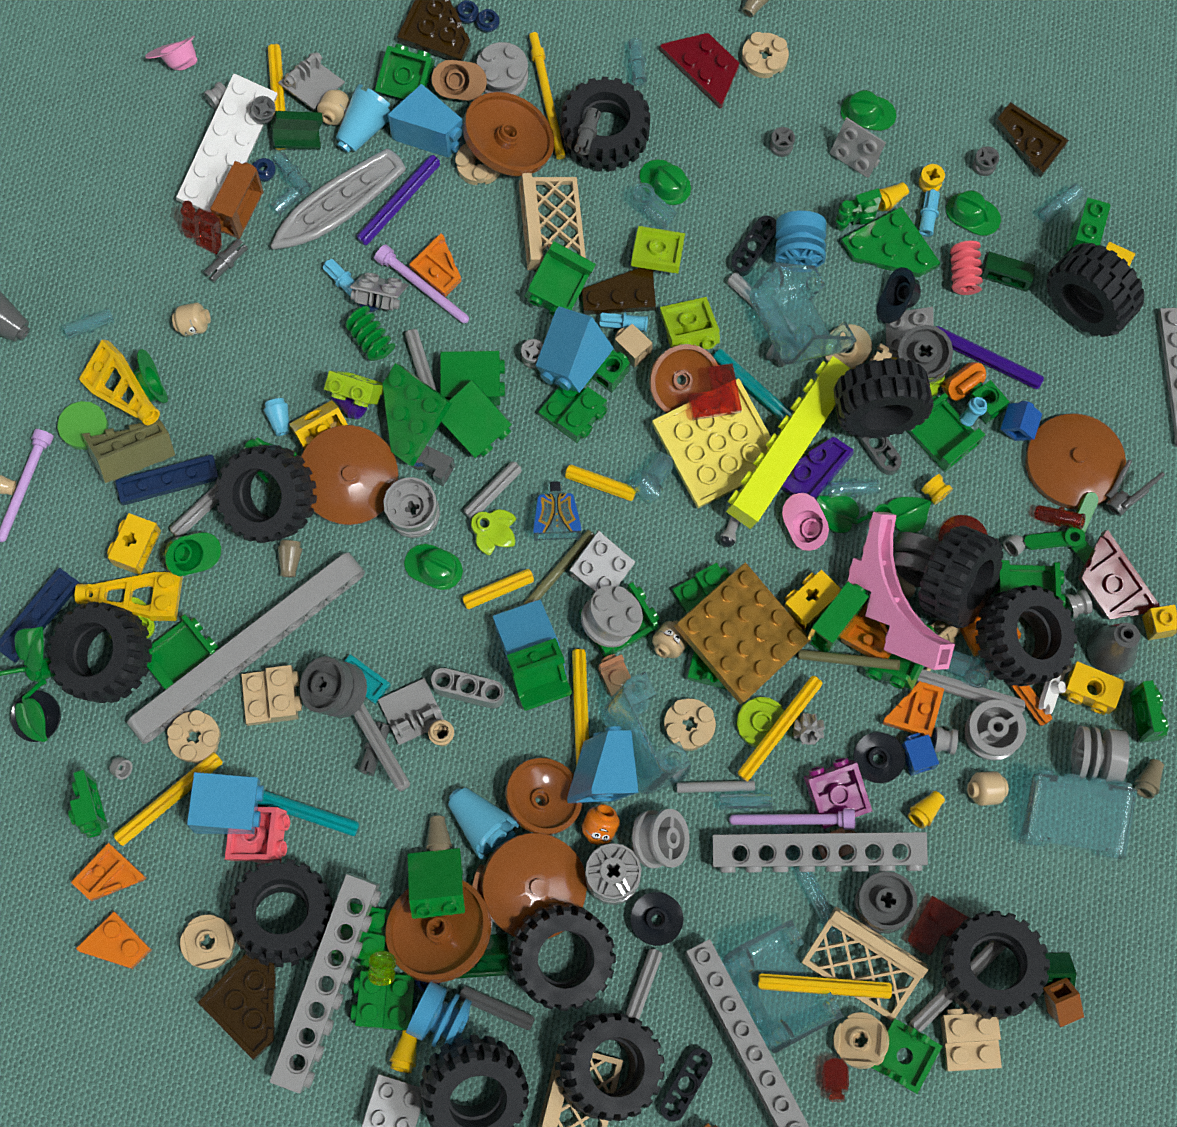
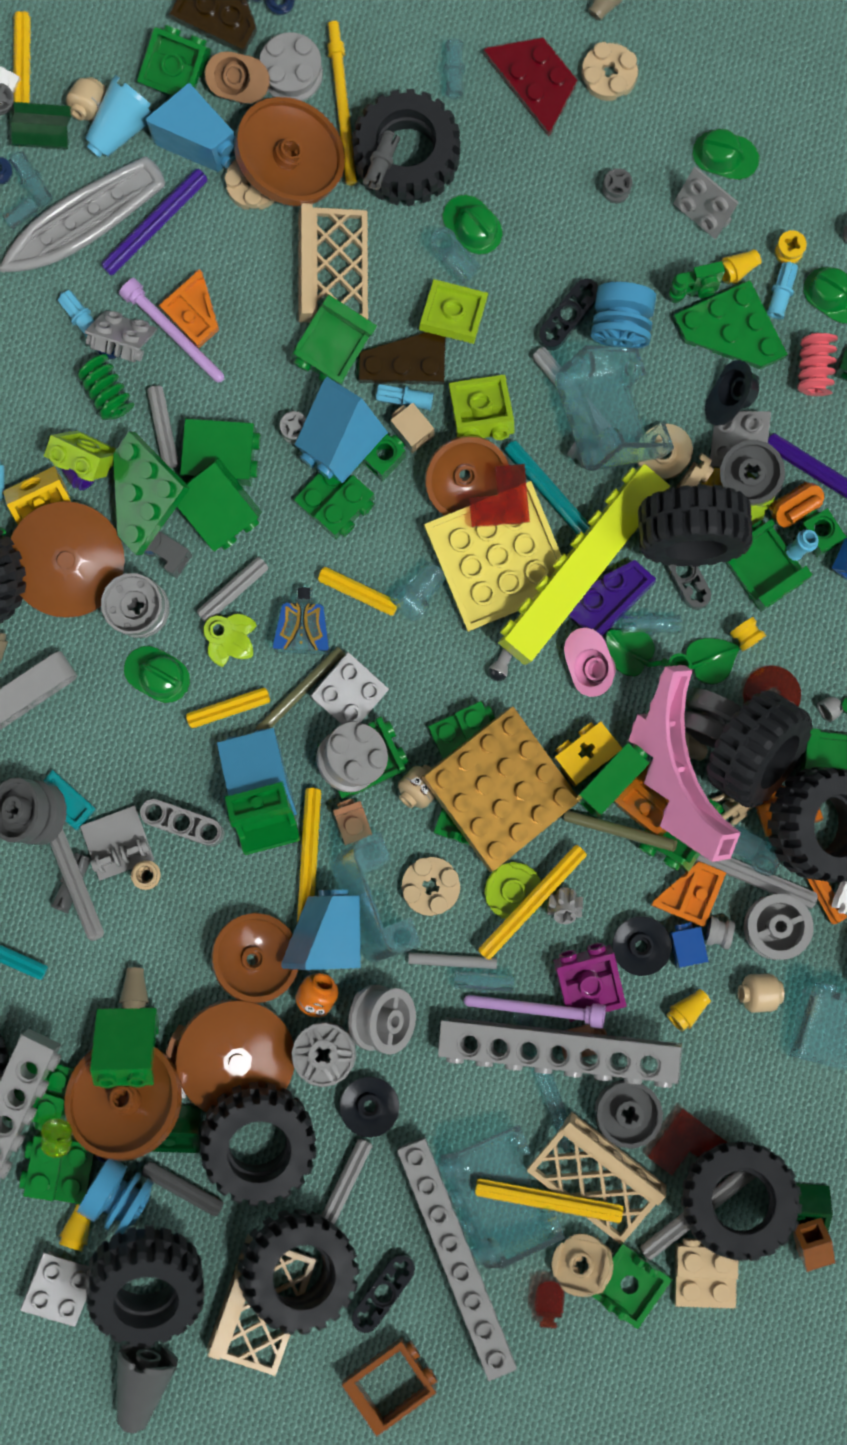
camera: 10 degrees right, 10 degrees up
light grey hinge [278,52,345,110] -> none
medium azure cone [448,788,519,860] -> none

